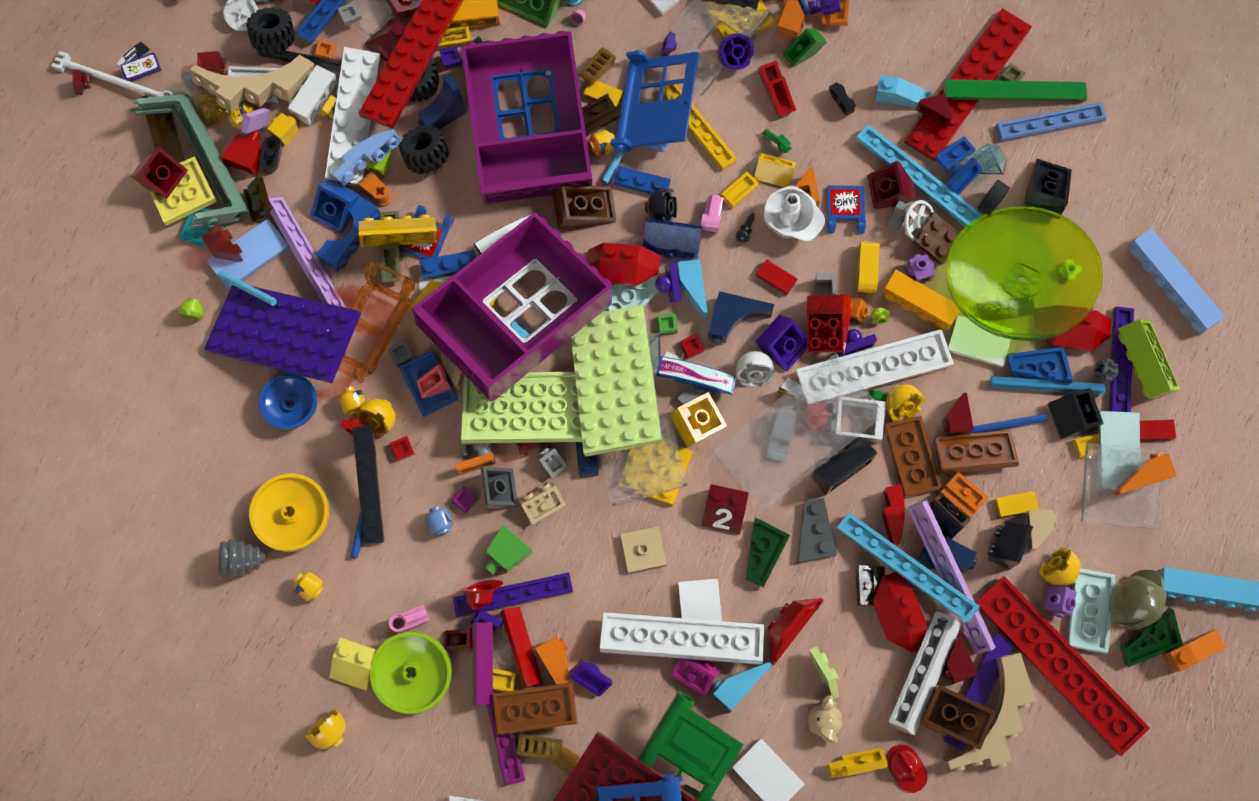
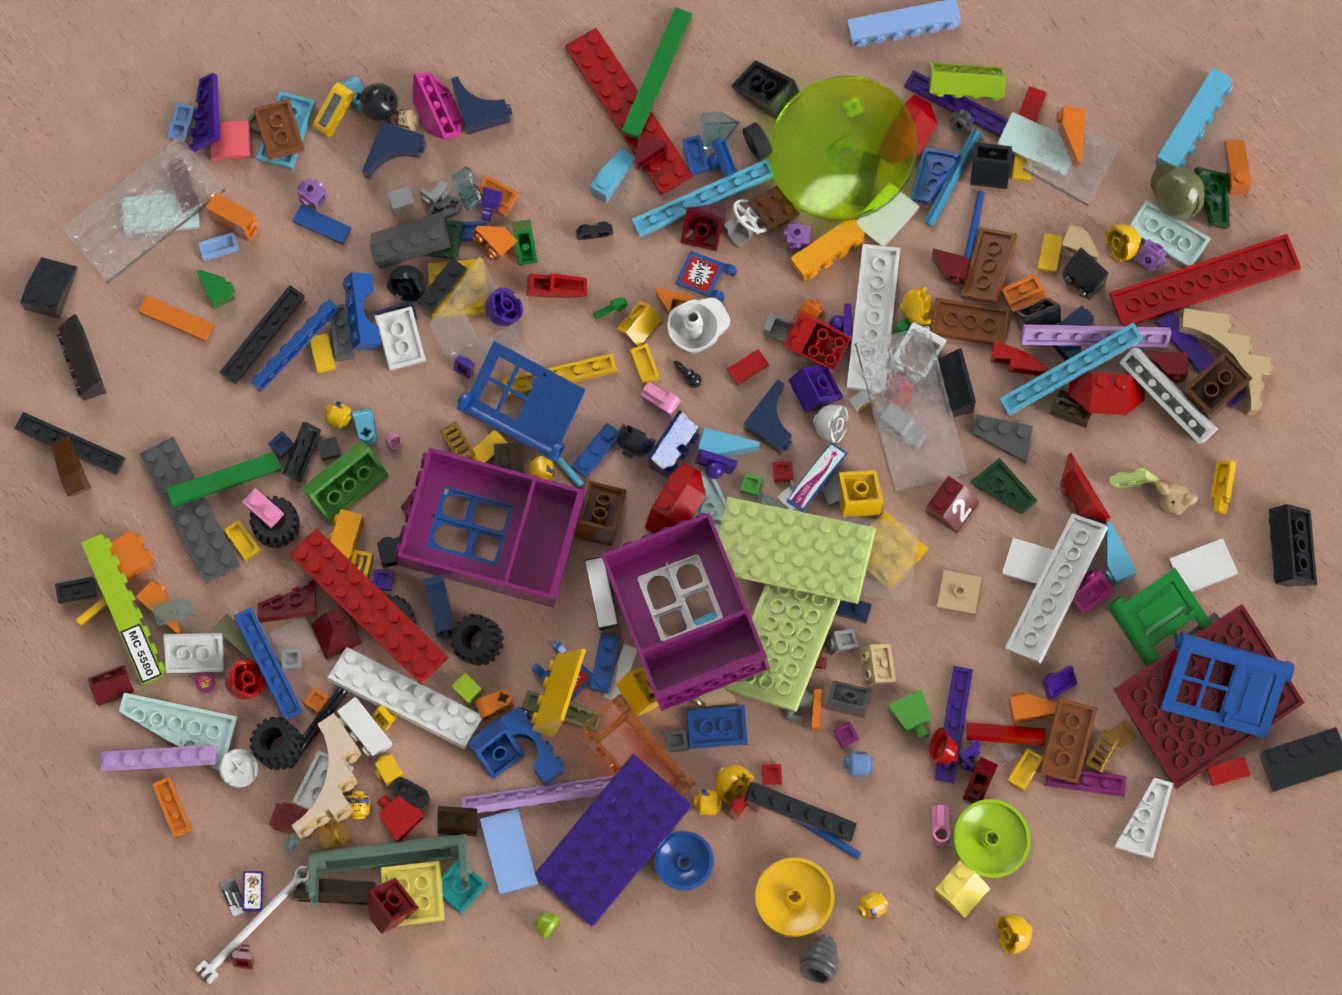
camera: 65 degrees left, 0 degrees up
clear red slope [200,225,243,262] -> none
medium azure bar [218,271,277,306] -> none
lavender tile [241,108,270,134] -> none
light blue slope [332,130,402,186] -> none
coral slope [417,364,451,398] -> none
magenta tile [472,622,493,706] -> none
yellow beam [856,241,880,294] -> none
lime plate [870,308,890,325] -> none
red piece [886,744,928,793] -> none
medium blue tile [995,102,1107,142] -> none
olive tile [999,63,1025,81] -> none

